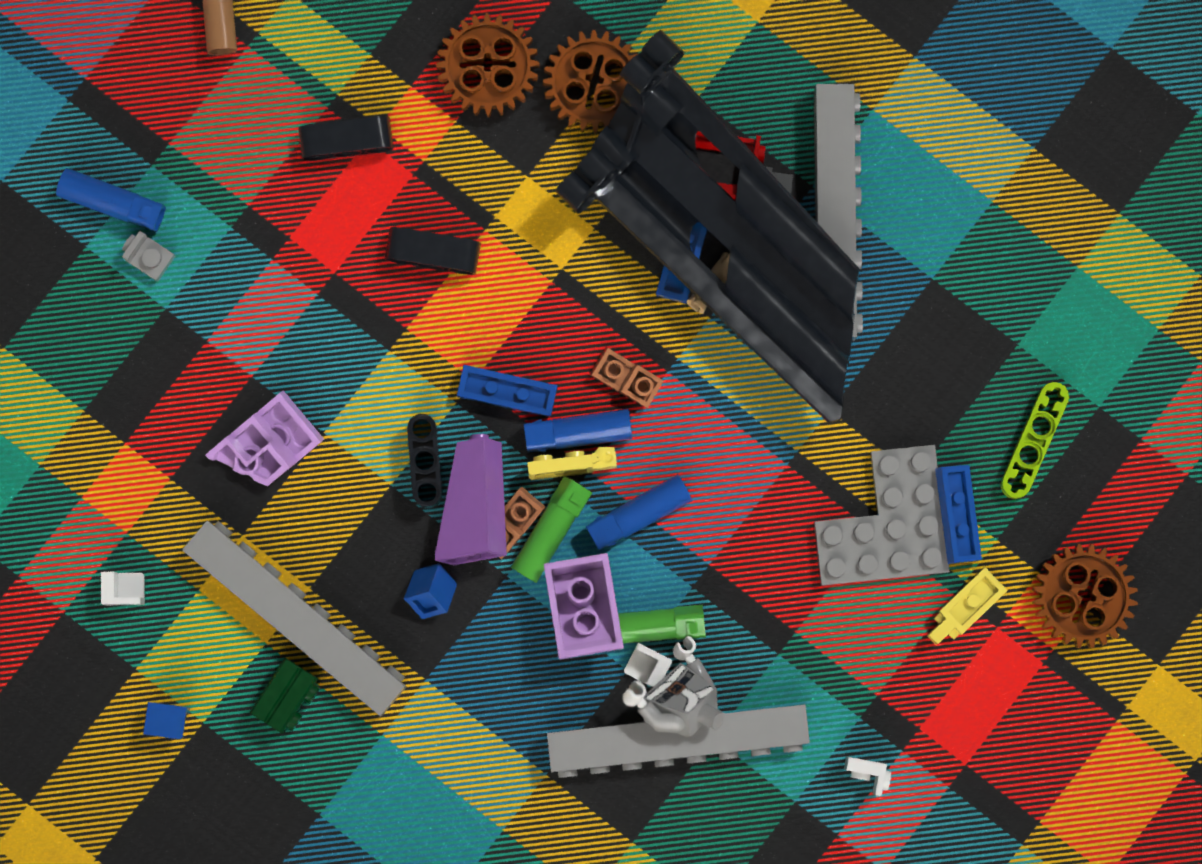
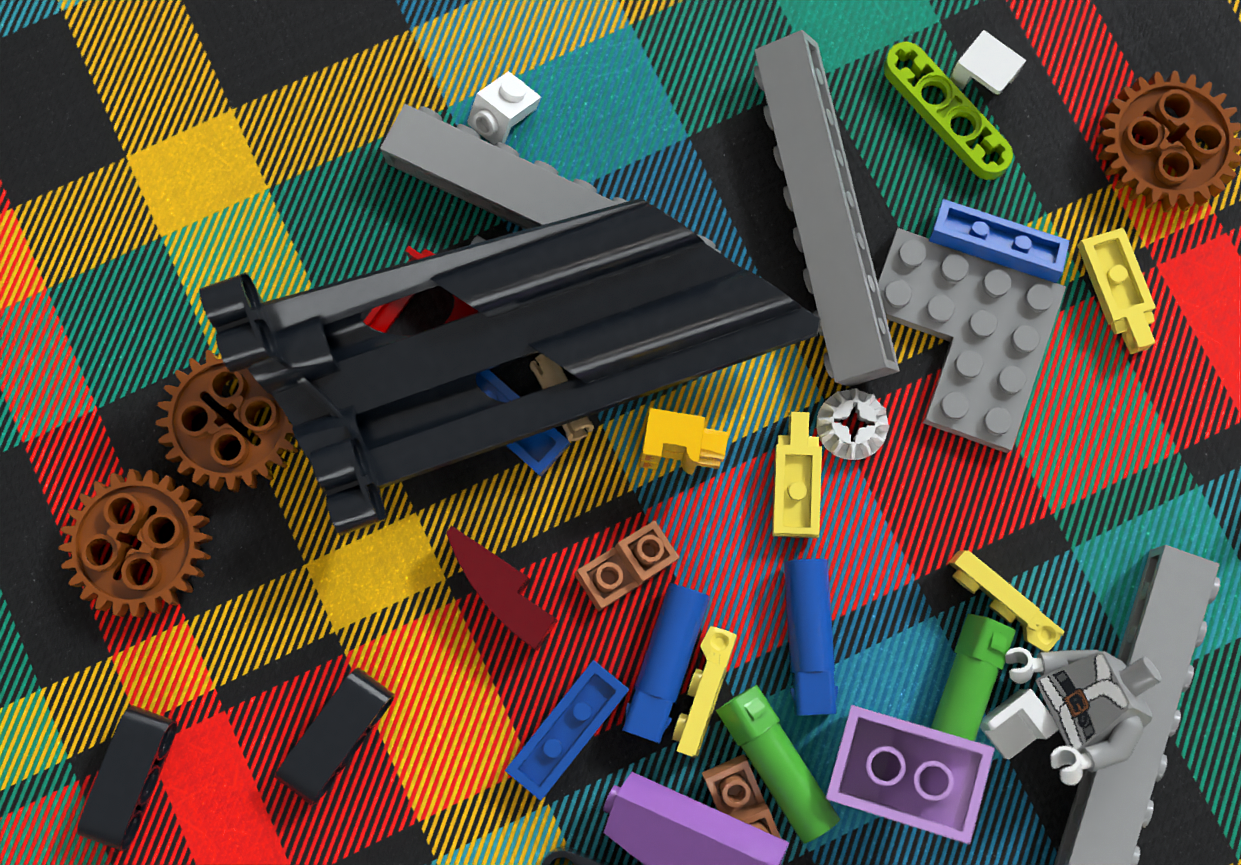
camera: 55 degrees left, 5 degrees down
none -> dark red slope [446,525,558,651]
none -> white bracket [467,71,541,145]
none -> yellow hips [639,408,728,475]
none -> light grey brick [754,30,900,387]
none -> light yellow hinge [772,412,822,539]
none -> white gear [816,388,890,460]
none -> light yellow hinge [948,550,1065,652]
none -> white panel [950,30,1026,95]

